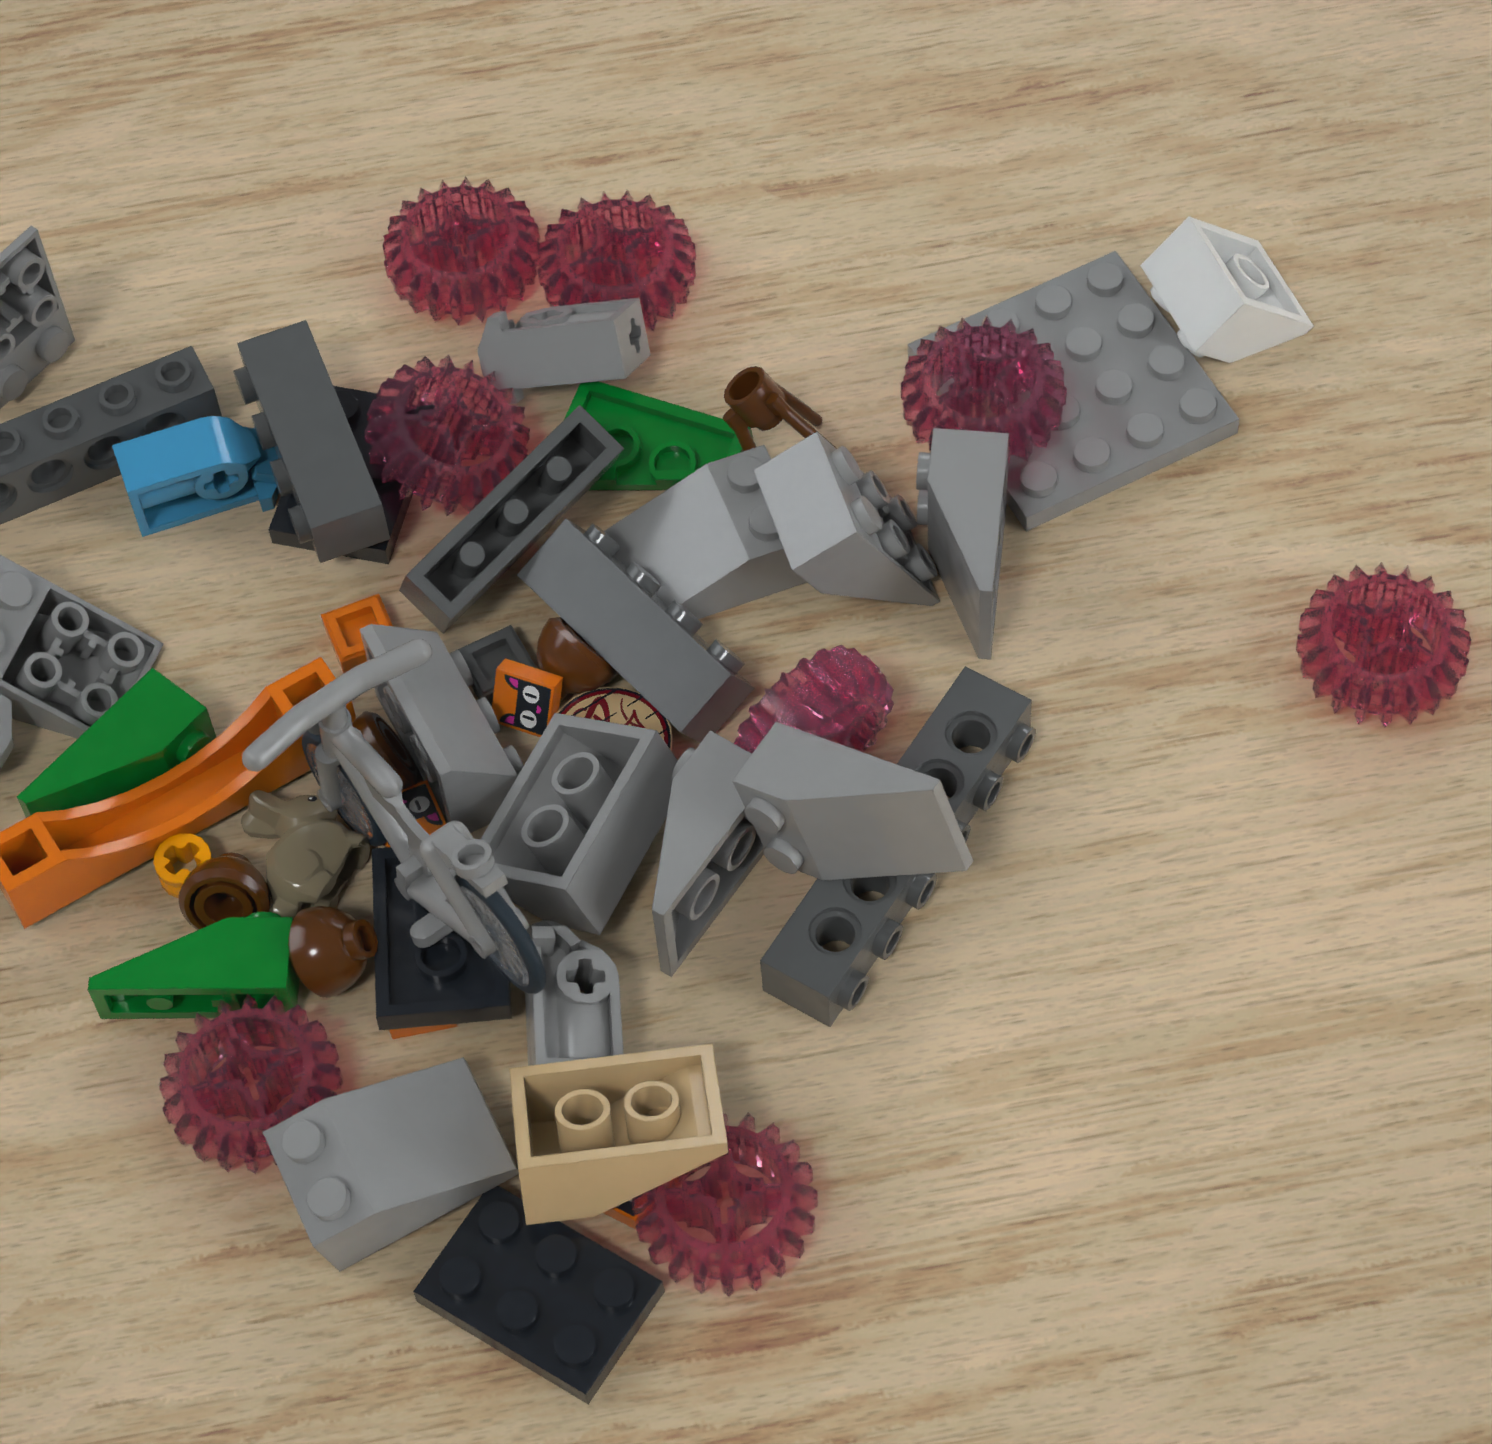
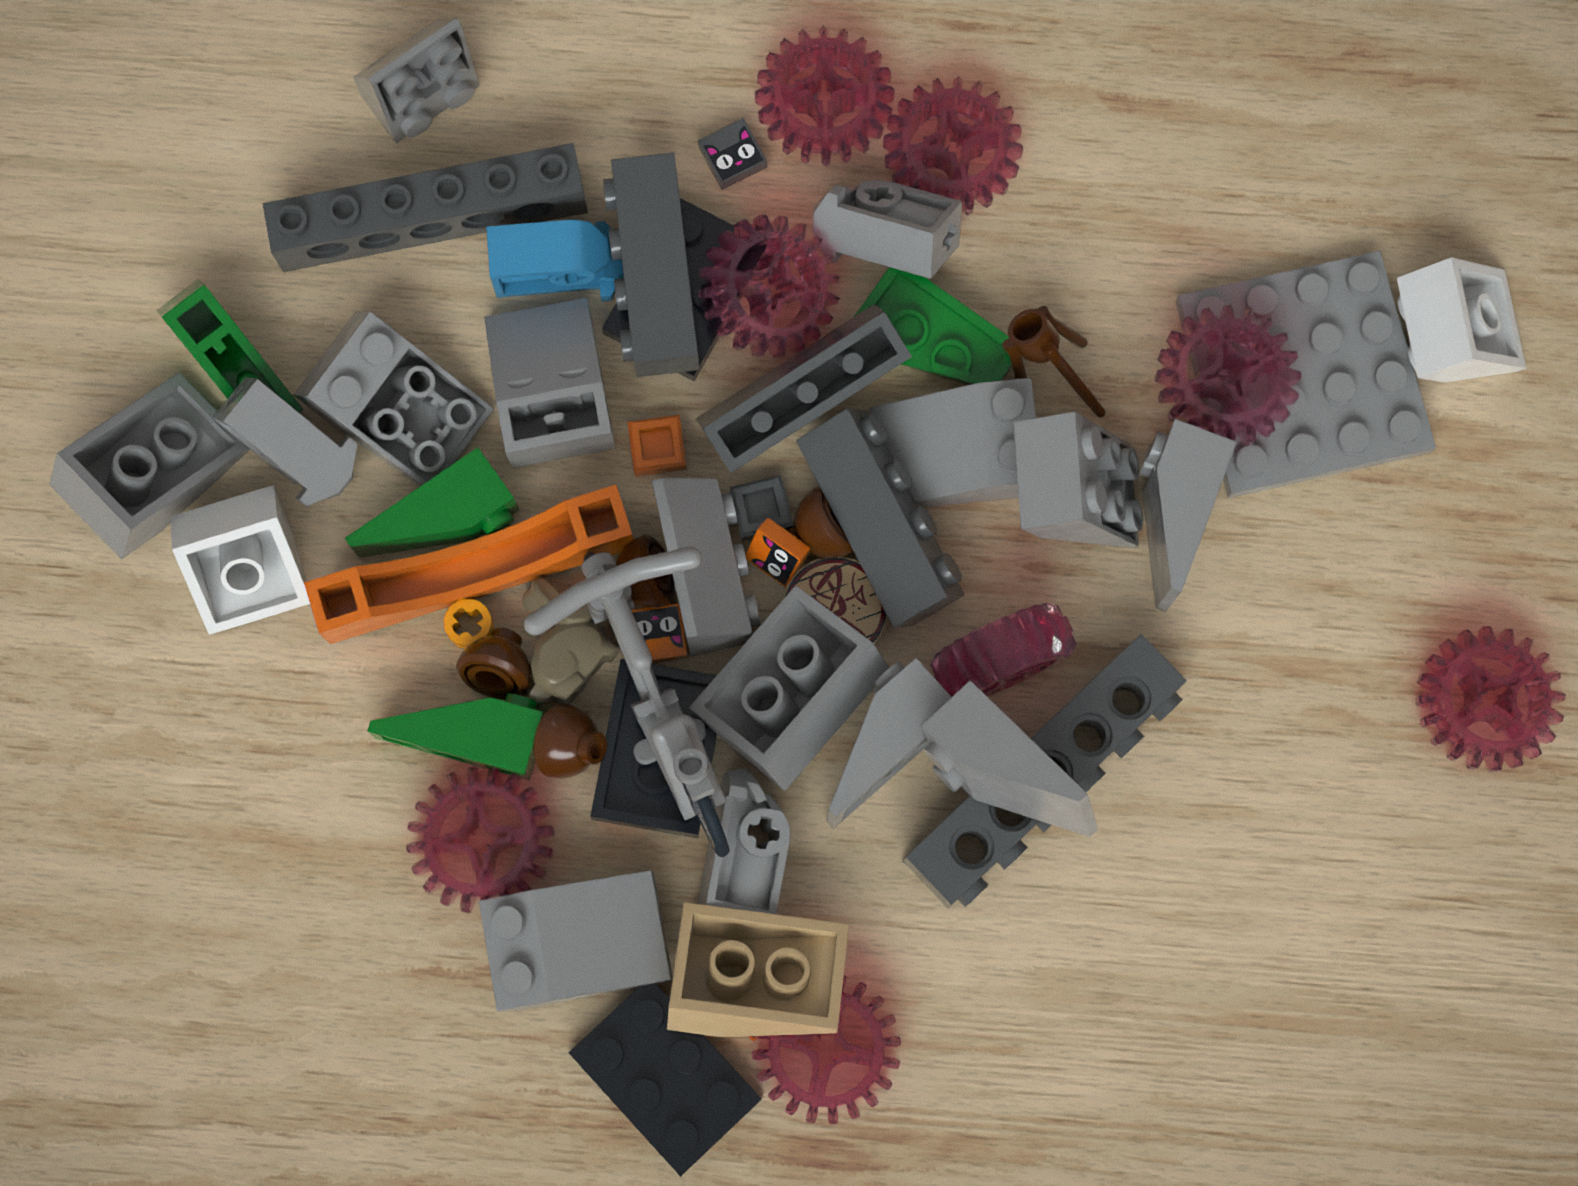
camera: 10 degrees right, 20 degrees up
none -> light grey slope [484,298,616,468]
none -> tile [698,118,767,190]

